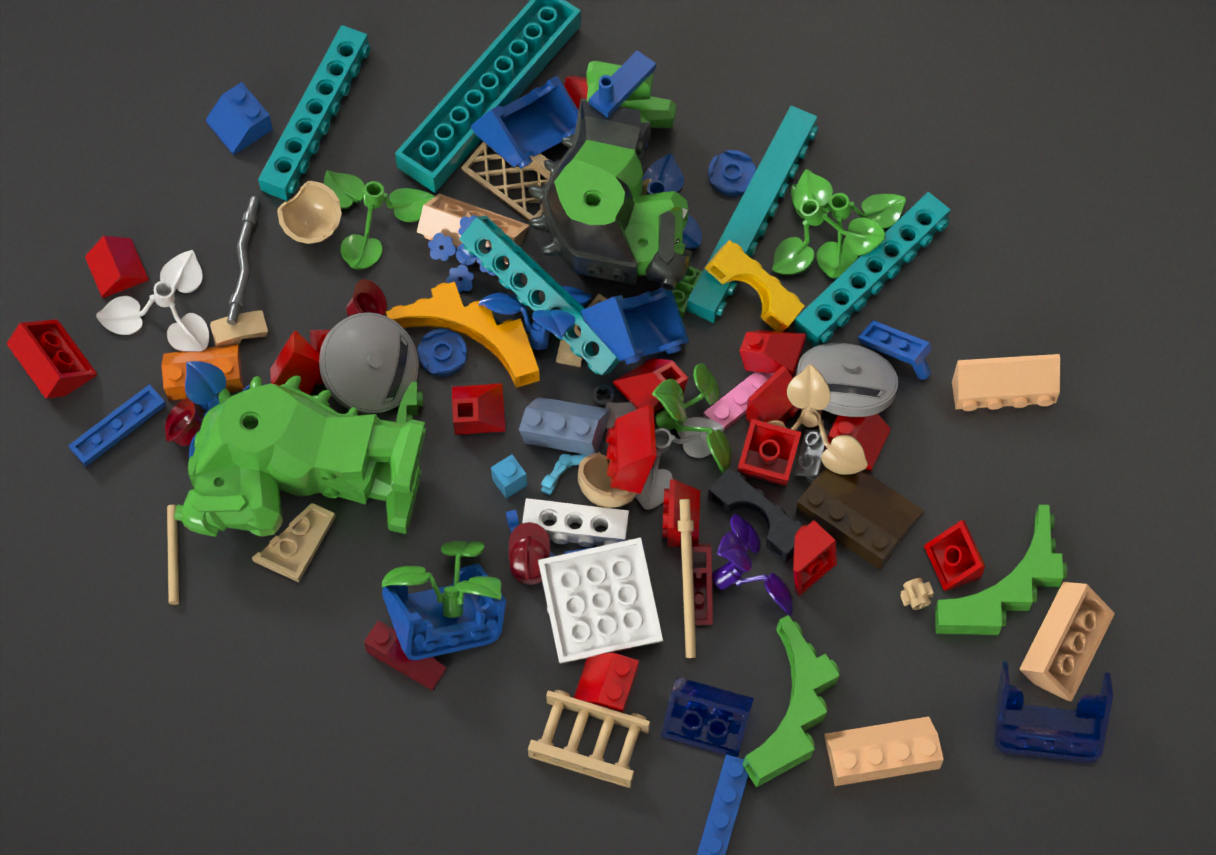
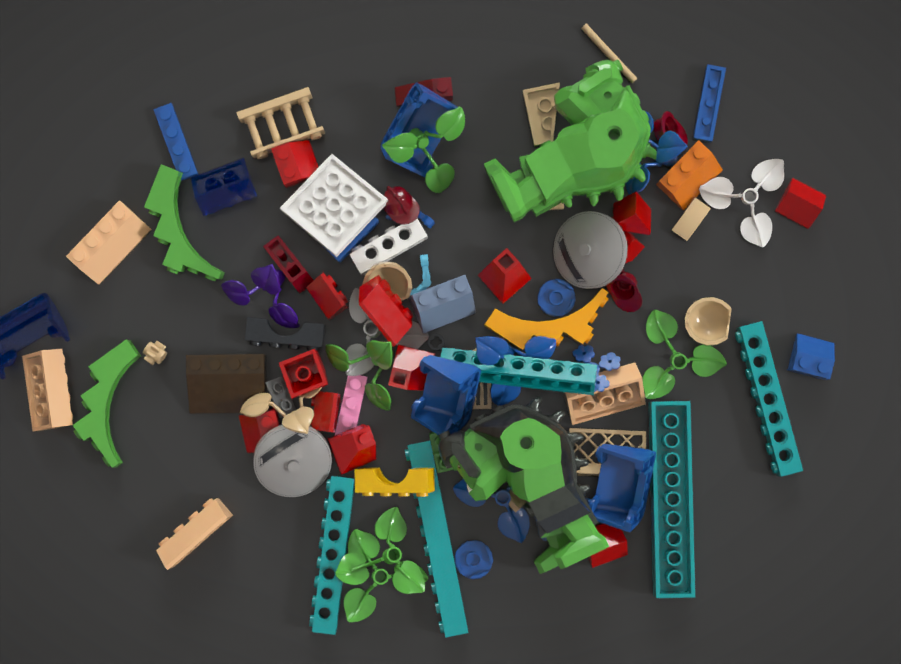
camera: 140 degrees right, 20 degrees up
red slope [6,319,97,399] -> none
dark grey bar [227,196,260,325] -> none
bright green slope [396,382,423,424] -> none
dark azure brick [491,455,527,499] -> none
blue piece [589,50,656,118] -> none
tan bar [678,499,696,658] -> none
red slope [793,520,837,596] -> none
blue piece [858,320,932,380] -> none
red slope [924,520,985,591] -> none

